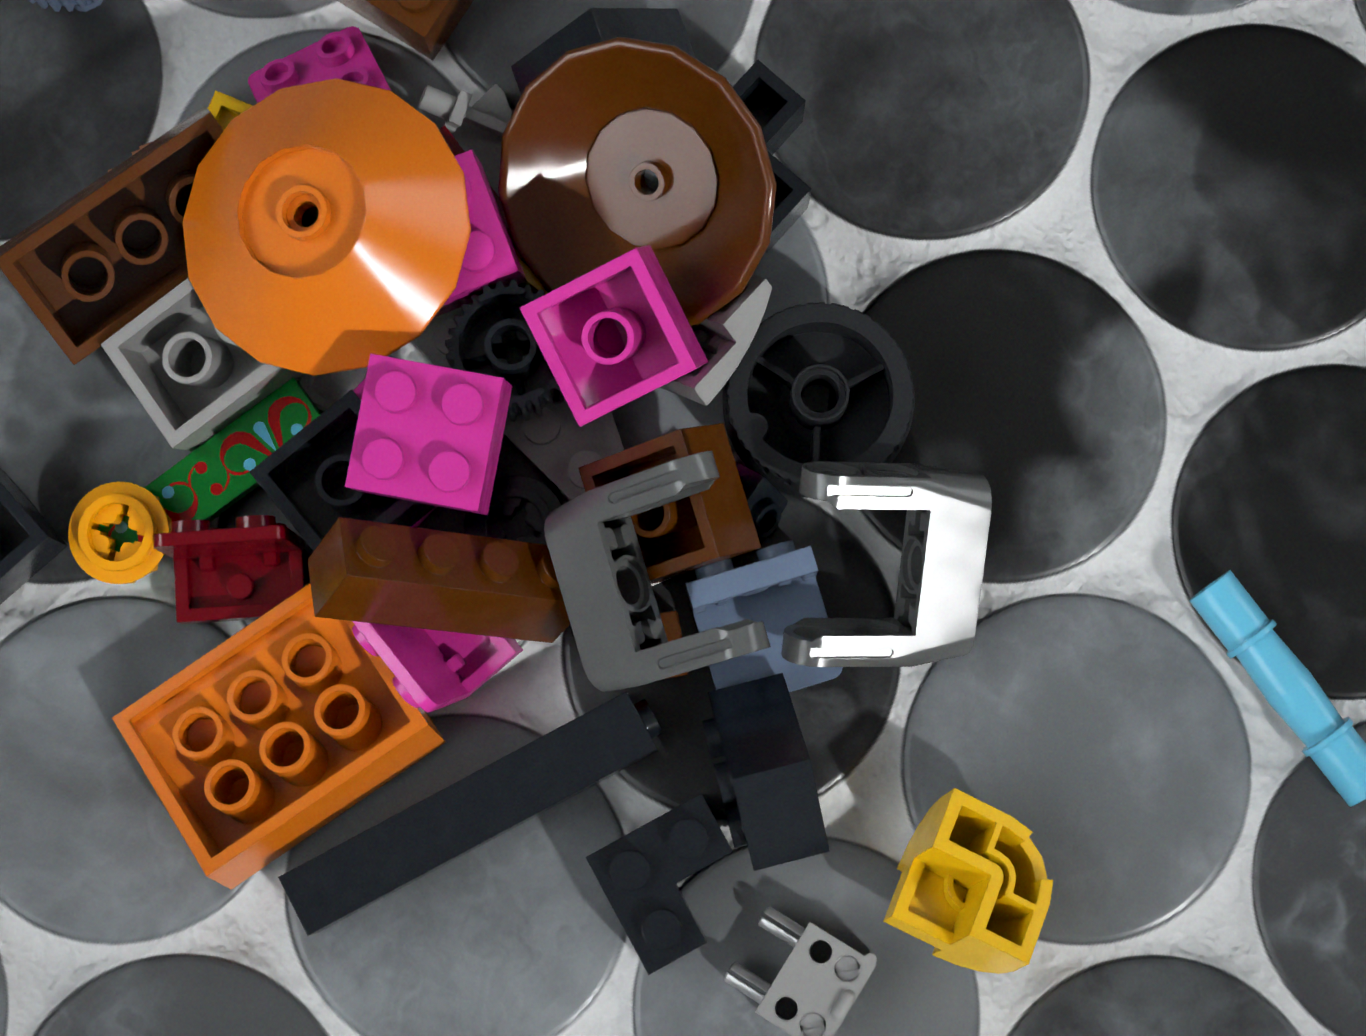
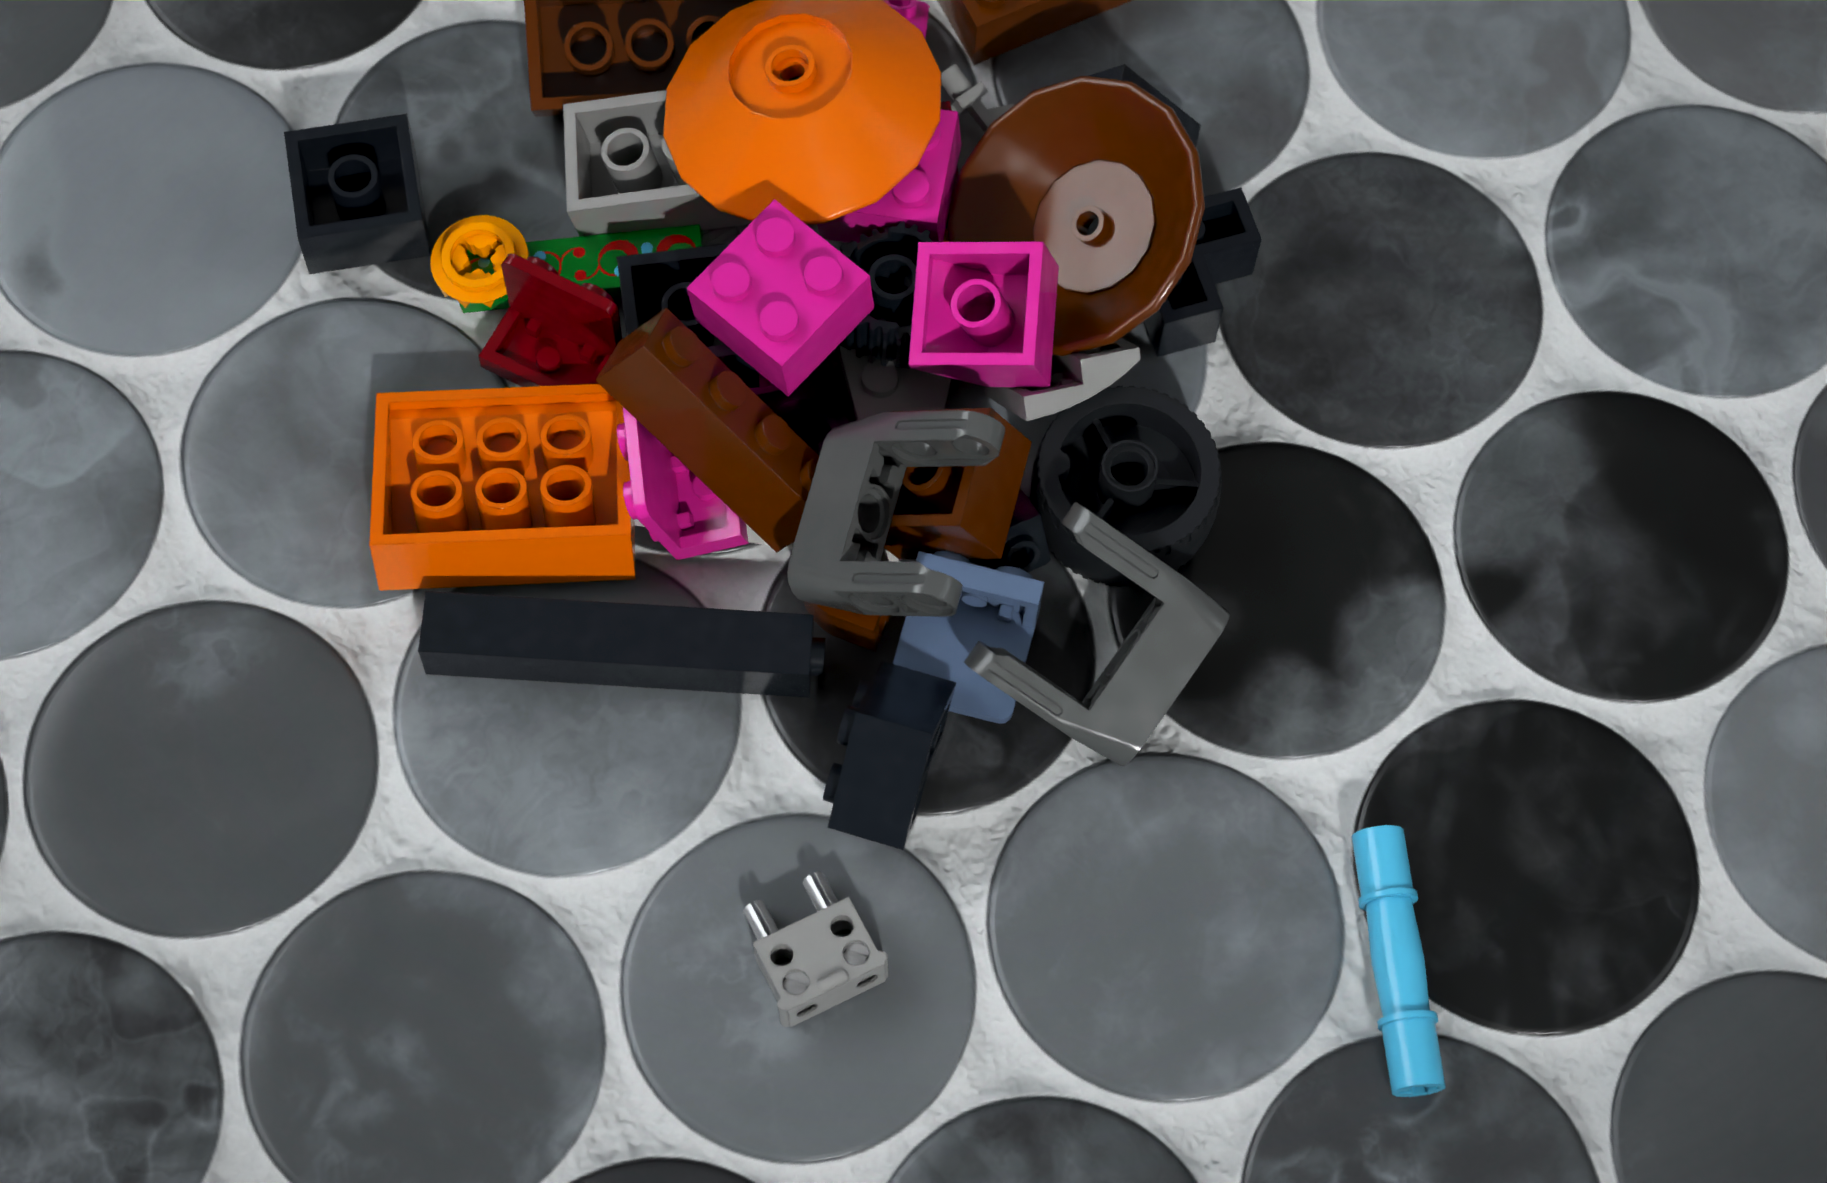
camera: 25 degrees right, 15 degrees down
black brick [586,794,733,975] -> none
yellow brick [883,788,1053,974] -> none

